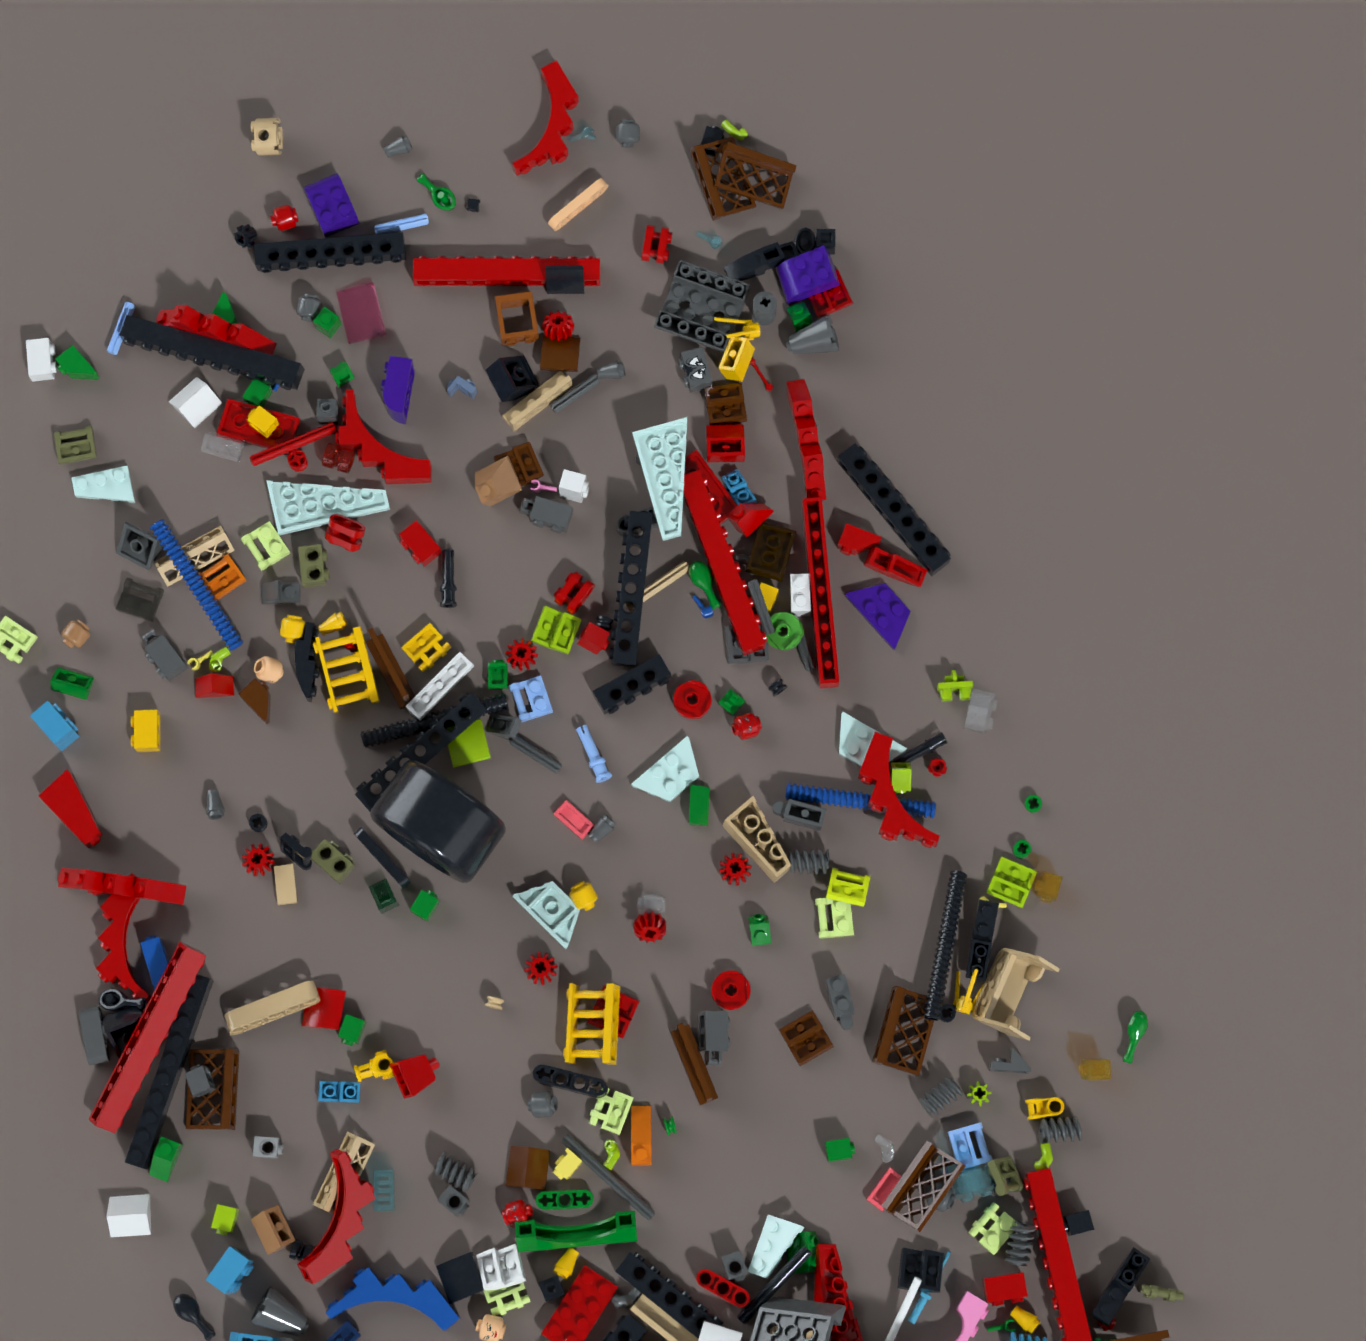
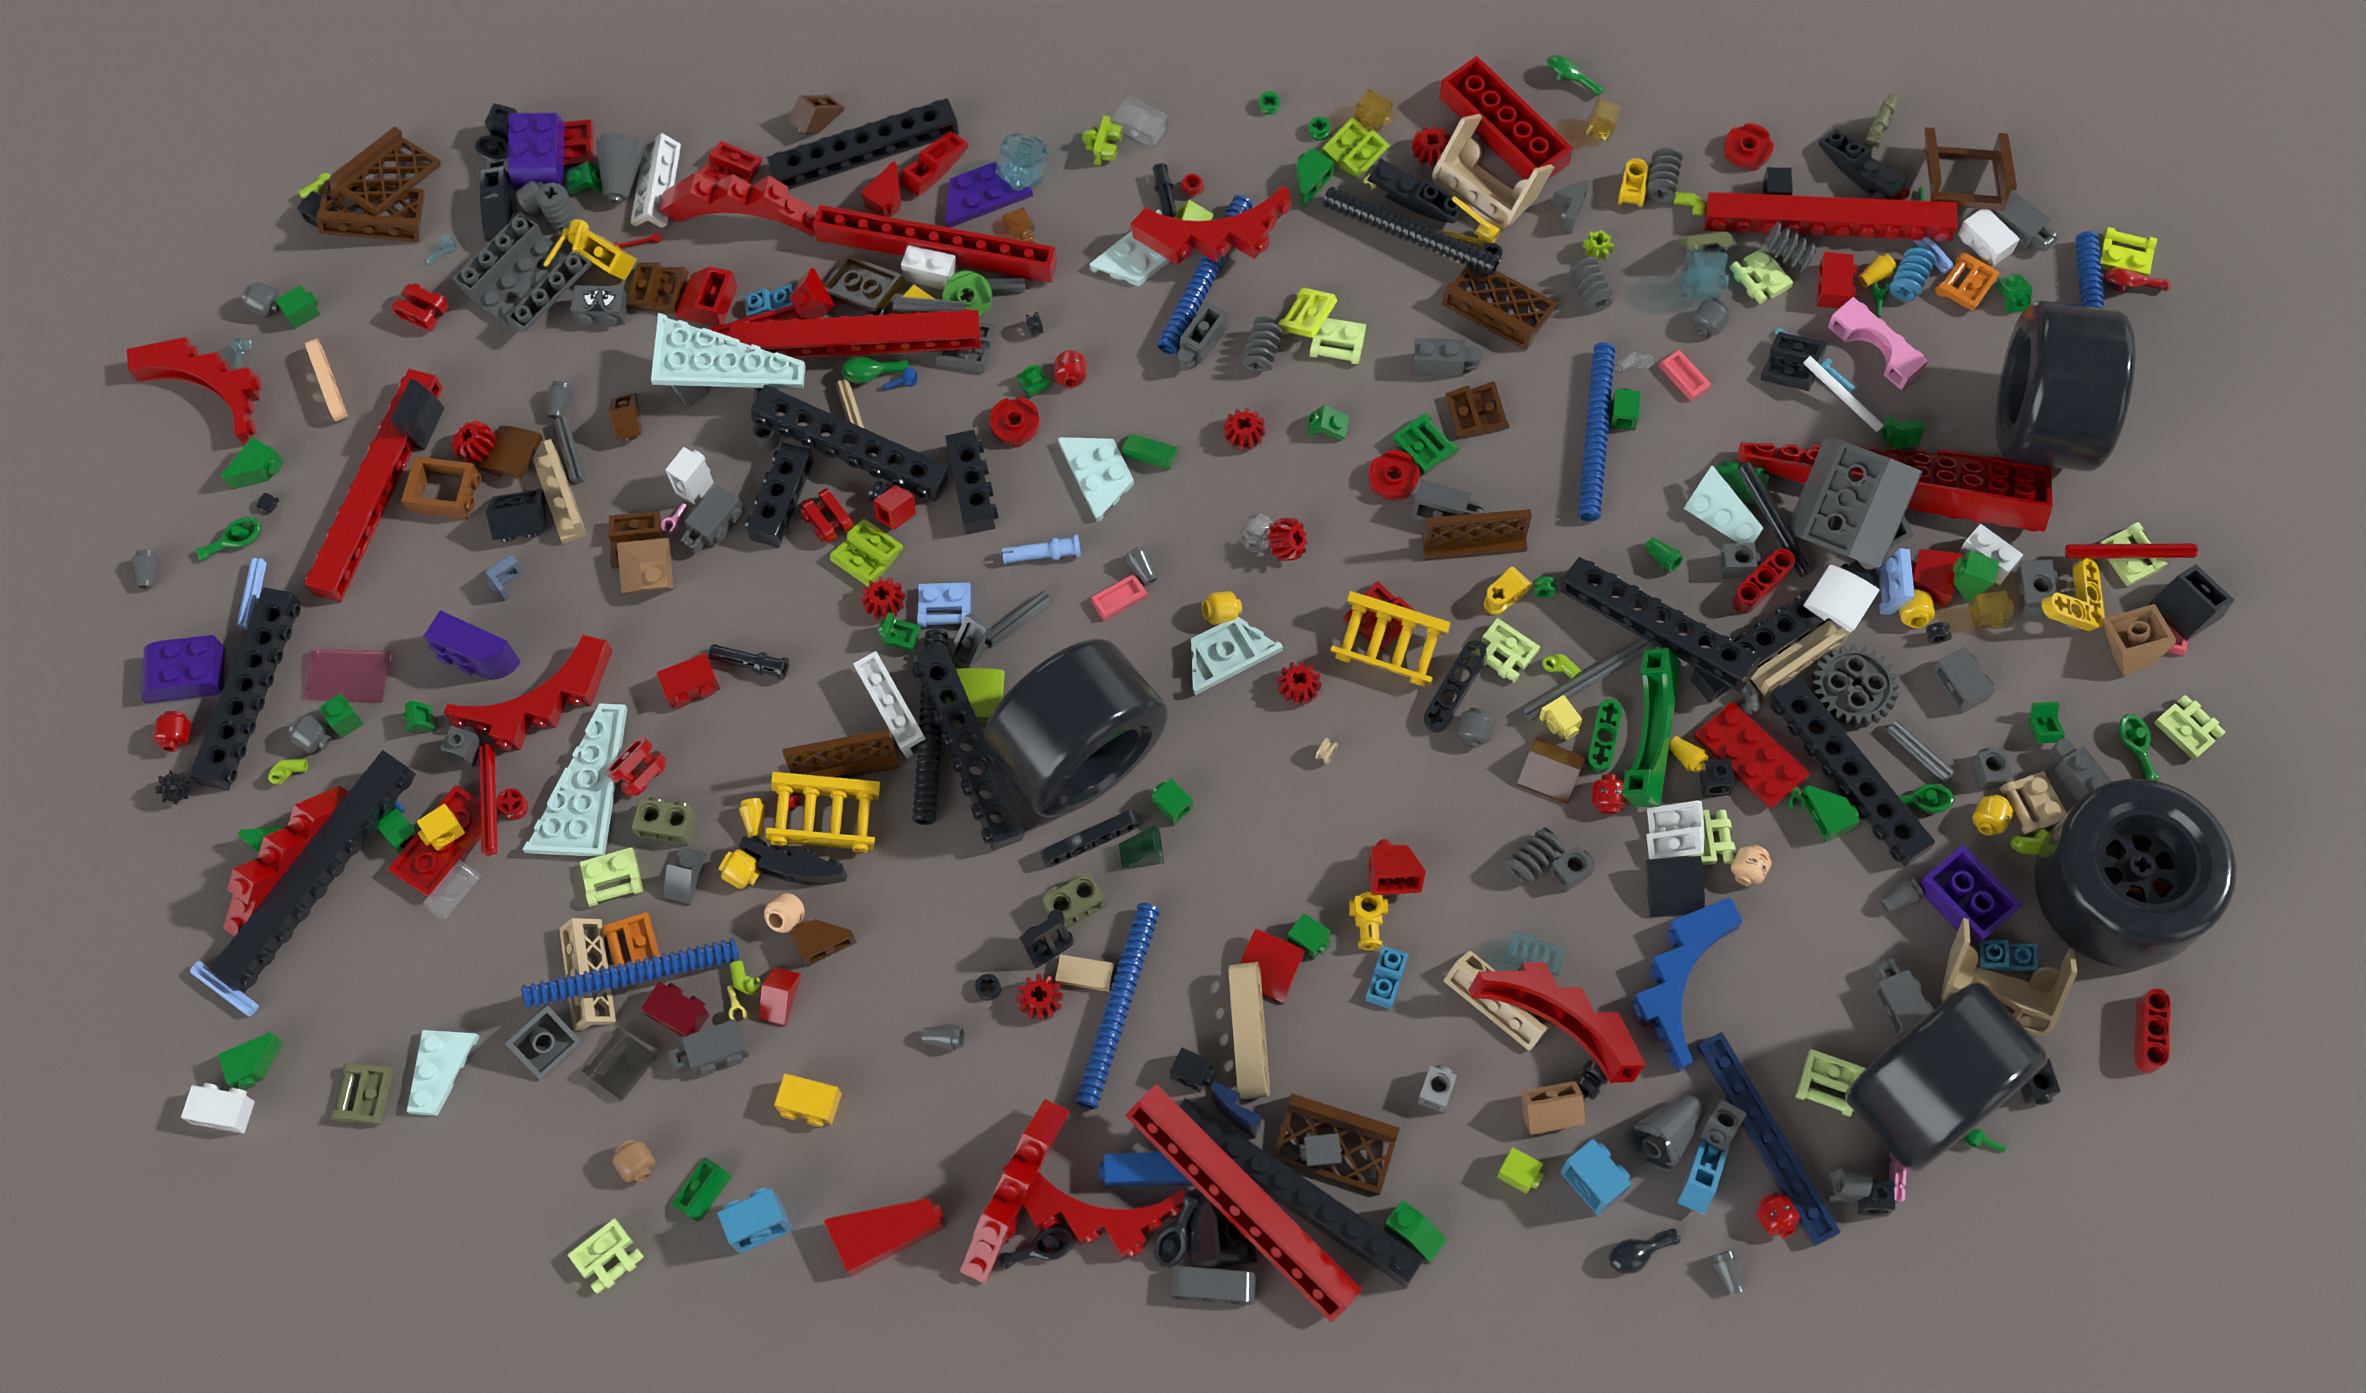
camera: 70 degrees left, 10 degrees down
white slope [107,1194,151,1237] -> none
white slope [169,377,222,428] -> none
tan brick [251,118,283,156] -> none
clear red wheel [322,443,355,474] -> none
yellow plate [401,623,452,672] -> none
orange slope [631,1106,652,1166] -> none
tan wedge [722,796,791,883] -> none
reddish brown fence [881,1141,965,1232] -> none
light blue plate [947,1122,993,1169] -> none
none -> green slope [221,437,284,489]
none -> lime arm [268,759,308,784]
none -> green brick [275,285,321,329]
none -> dark grey head [515,181,544,217]
none -> reddish brown slope [608,394,642,441]
none -> white fence [630,133,681,228]
none -> dark red brick [640,981,710,1038]
none -> red slope [698,141,762,184]
none -> black brick [745,442,814,548]
none -> reddish brown slope [788,95,844,135]
none -> clear light blue brick [996,133,1048,191]
none -> black piece [999,1226,1075,1269]
none -> clear orange plate [1002,207,1035,243]
none -> blue piece [1075,903,1160,1109]
none -> black brick [1170,1047,1215,1092]
none -> dark blue slope [1212,1081,1261,1139]
none -> green slope [1295,147,1334,208]
none -> green plate [1392,413,1459,475]
none -> red gear [1411,125,1451,167]
none -> red brick [1439,56,1573,181]
none -> yellow piece [1483,566,1532,615]
none -> black brick [1561,557,1760,692]
none -> blue piece [1578,342,1616,522]
none -> green cone [1644,537,1683,573]
none -> red plate [1724,123,1774,171]

